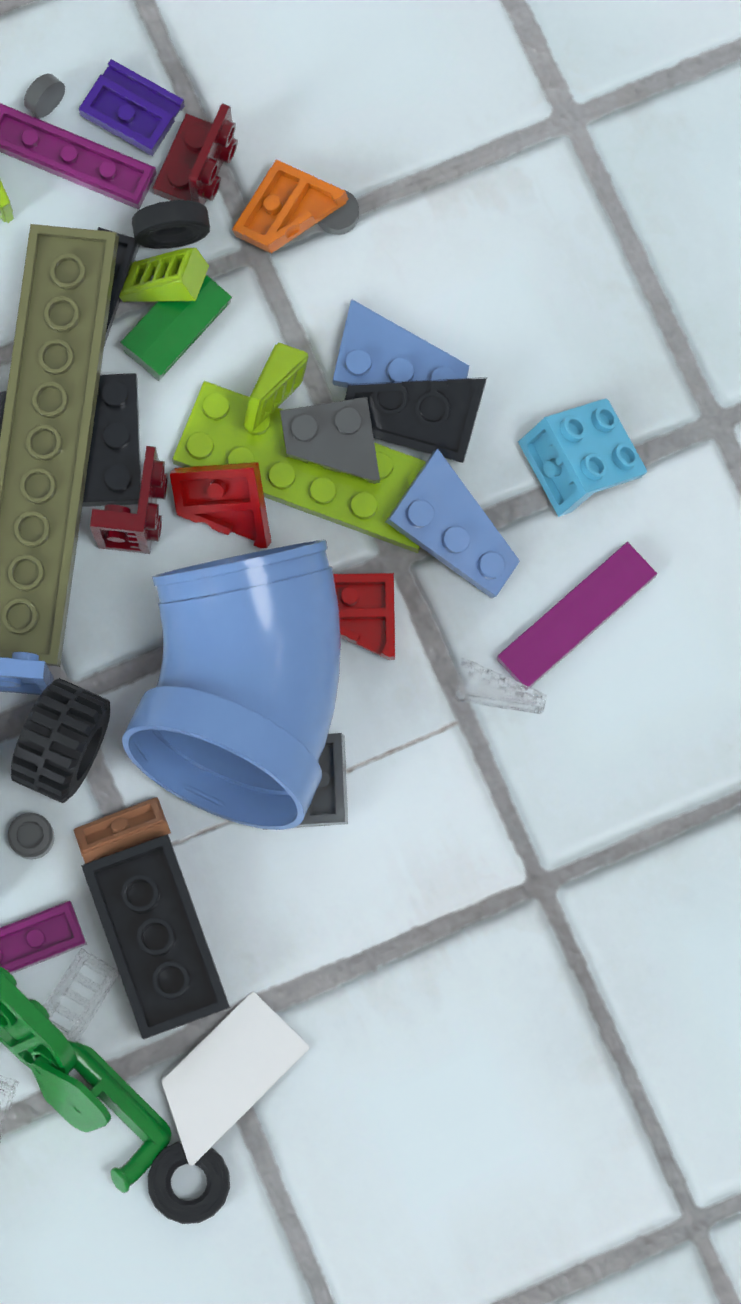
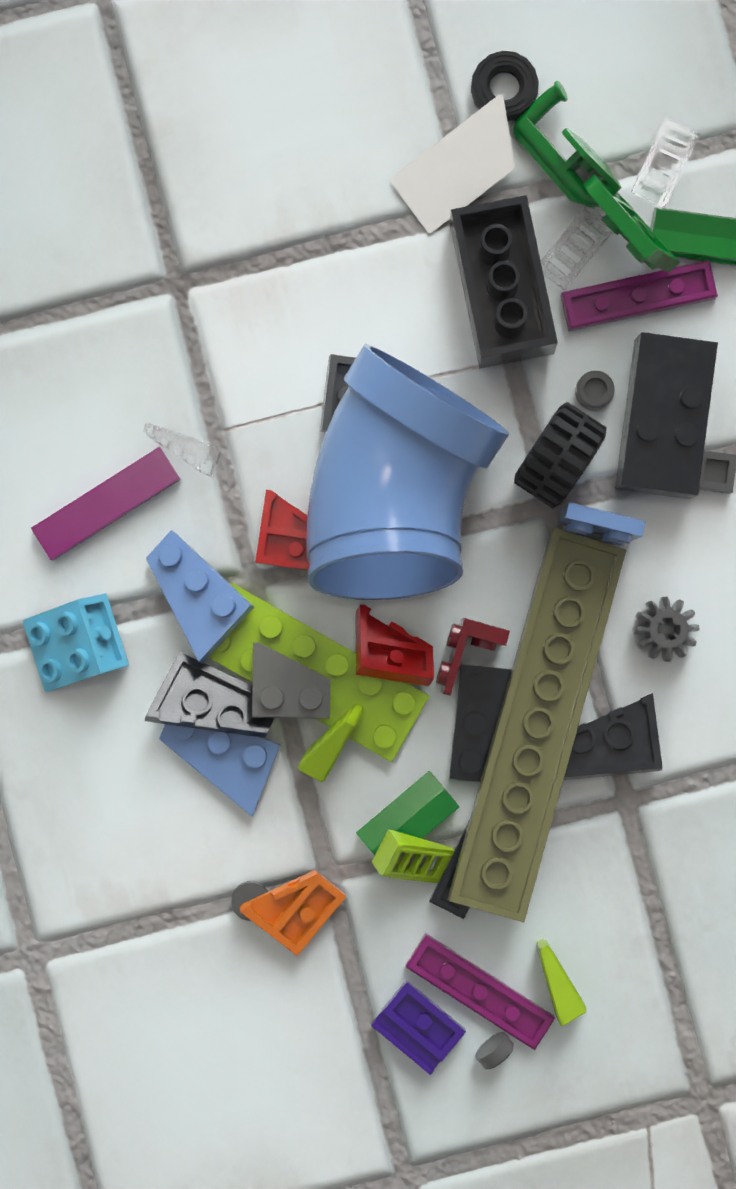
camera: 170 degrees left, 10 degrees up
nougat plate [74,797,171,864] -> none
black tyre [132,200,210,249] -> none
dark red bracket [153,103,238,205] -> none

